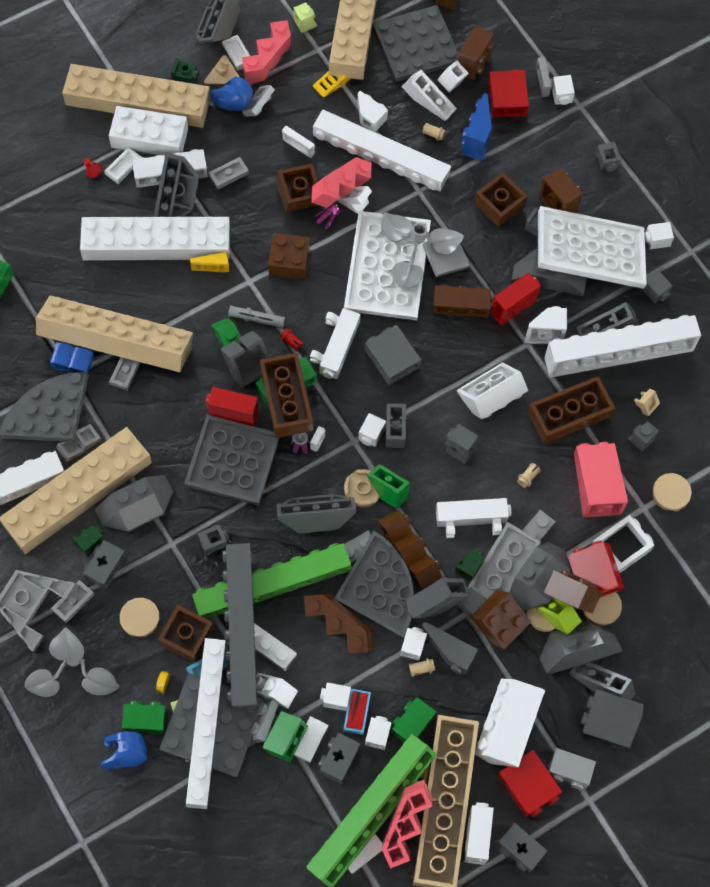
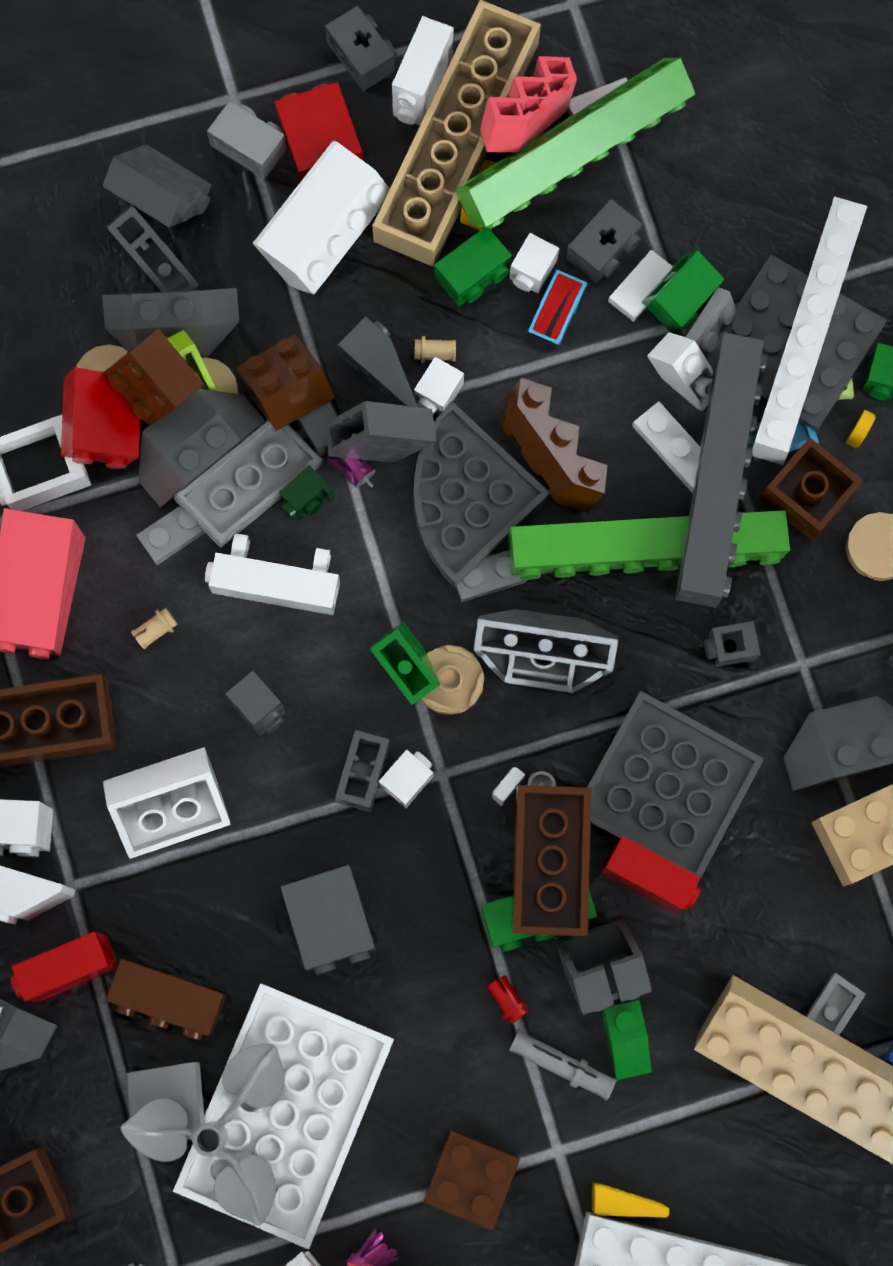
camera: 165 degrees left, 10 degrees up
white brick [310,308,360,379] -> none
white brick [320,683,351,711] -> none
reddish brown brick [378,510,442,589] -> none

